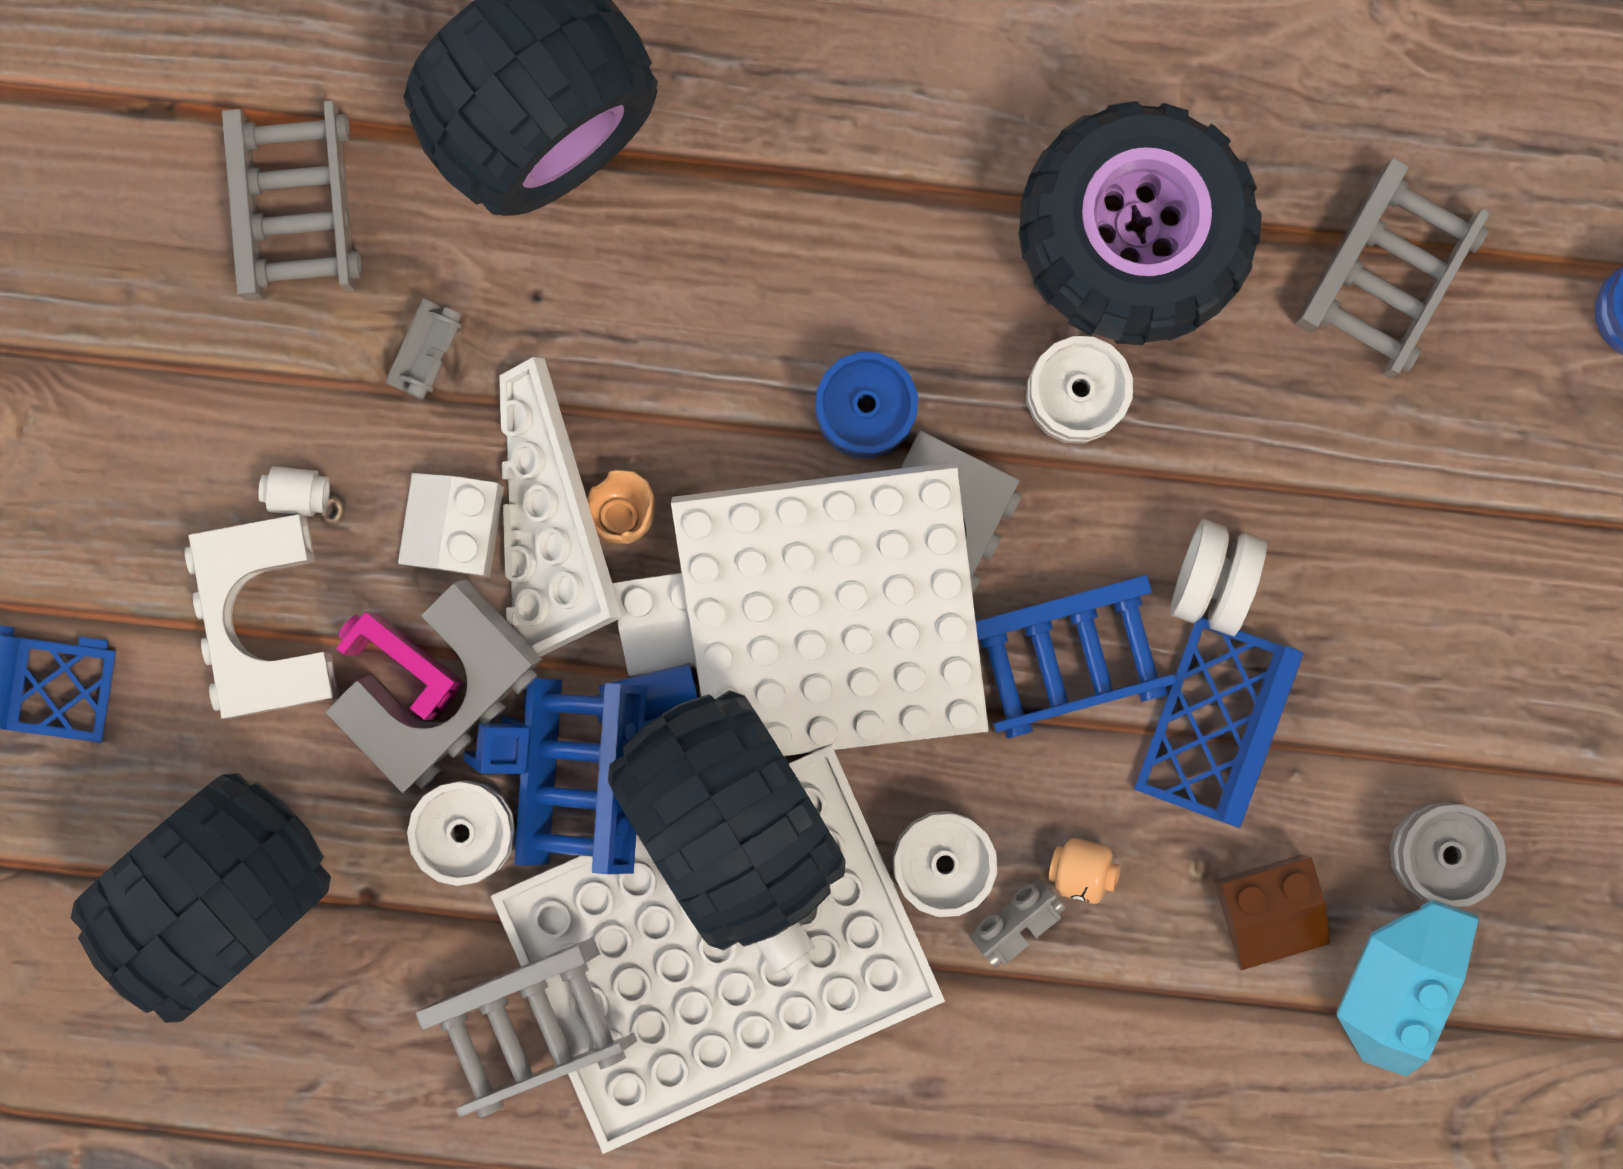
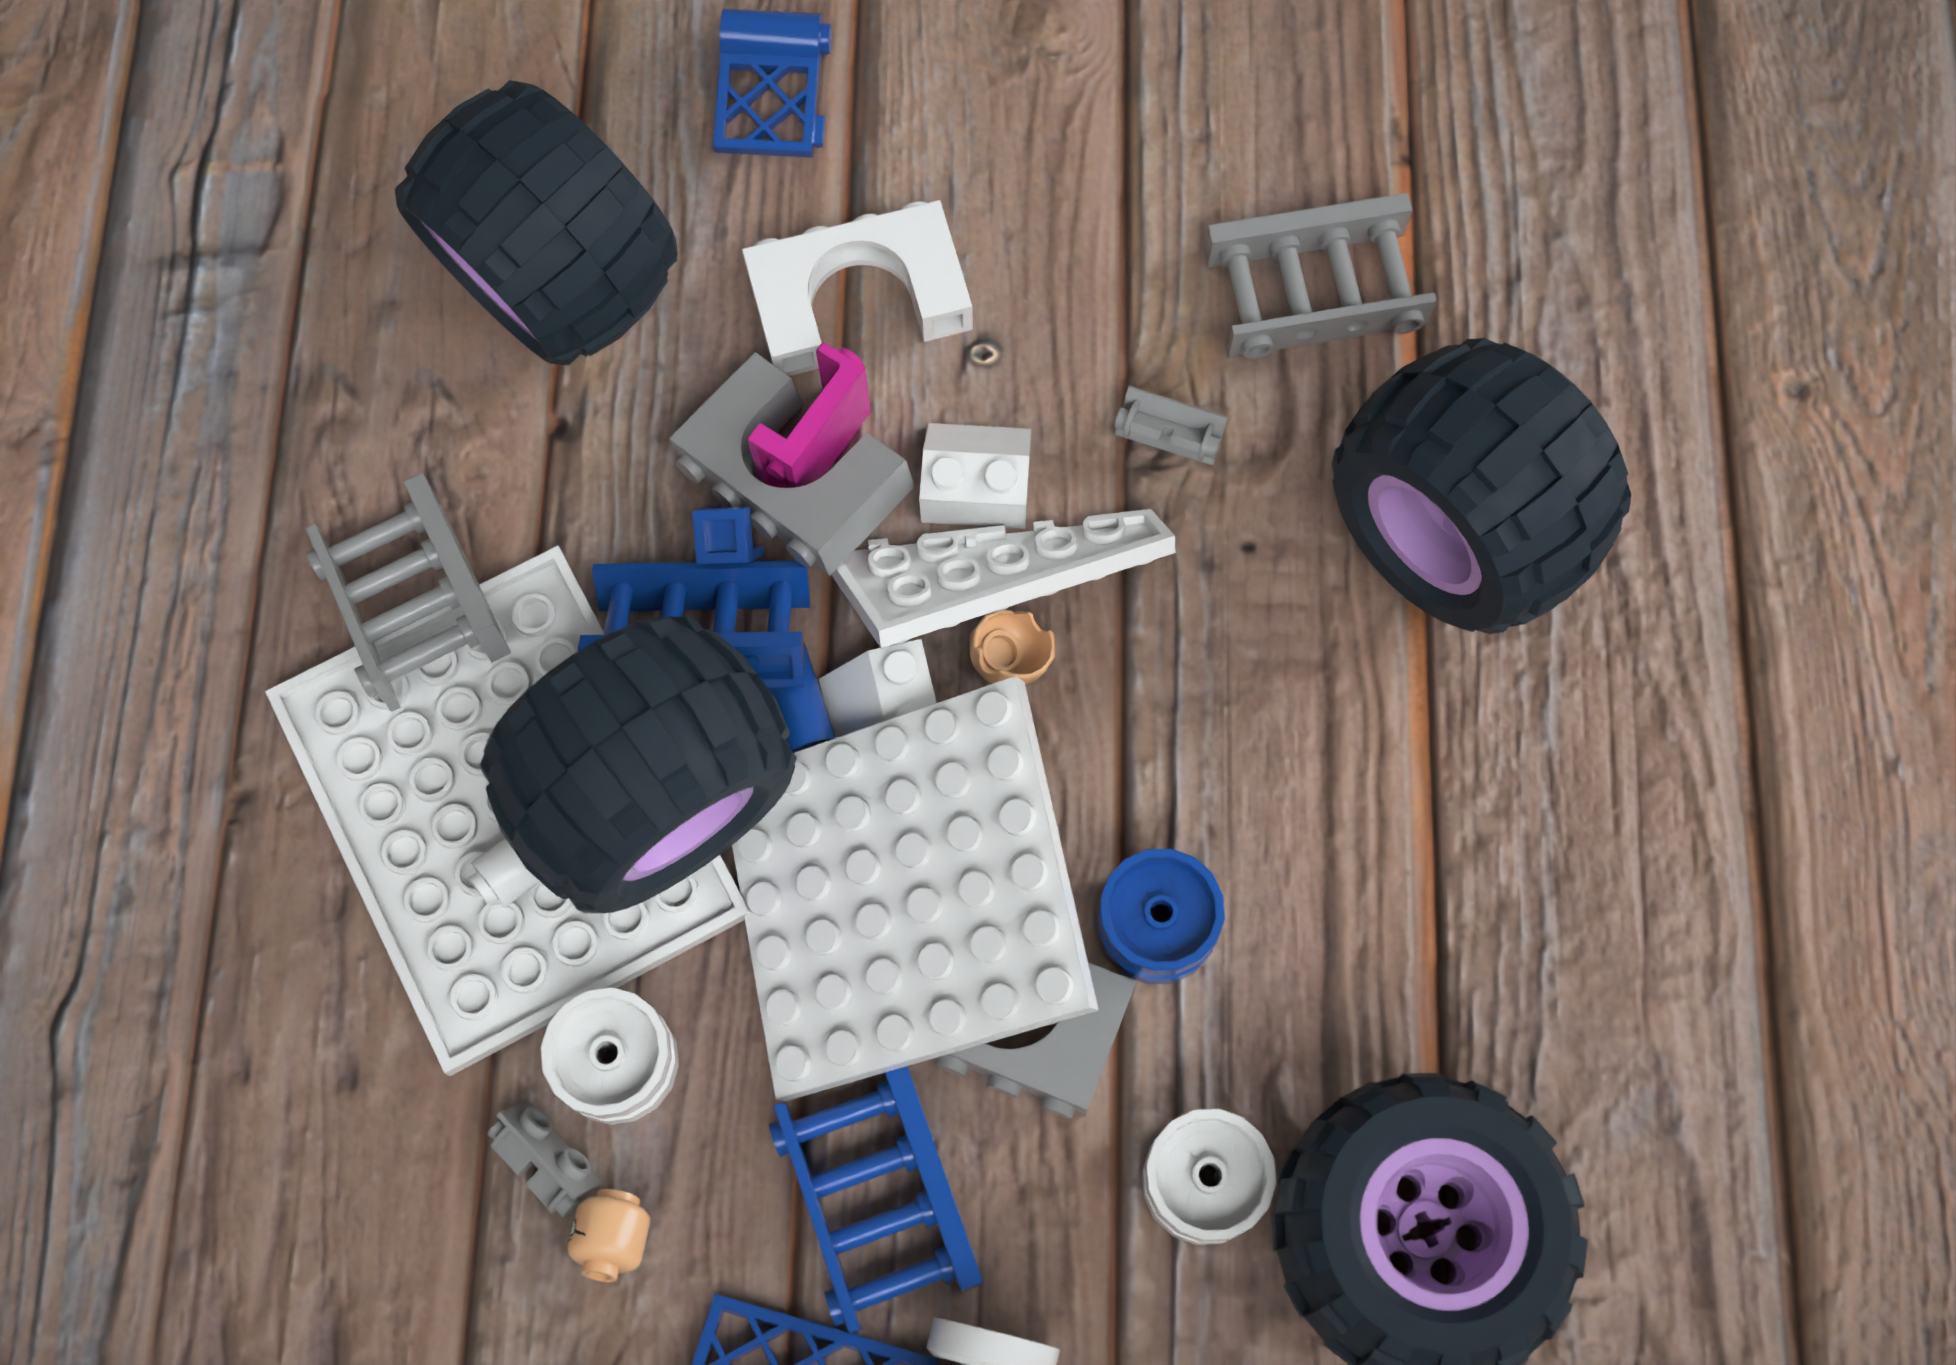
camera: 85 degrees right, 15 degrees down
white brick [259,466,330,517] -> none
white wheel [407,780,517,886] -> none

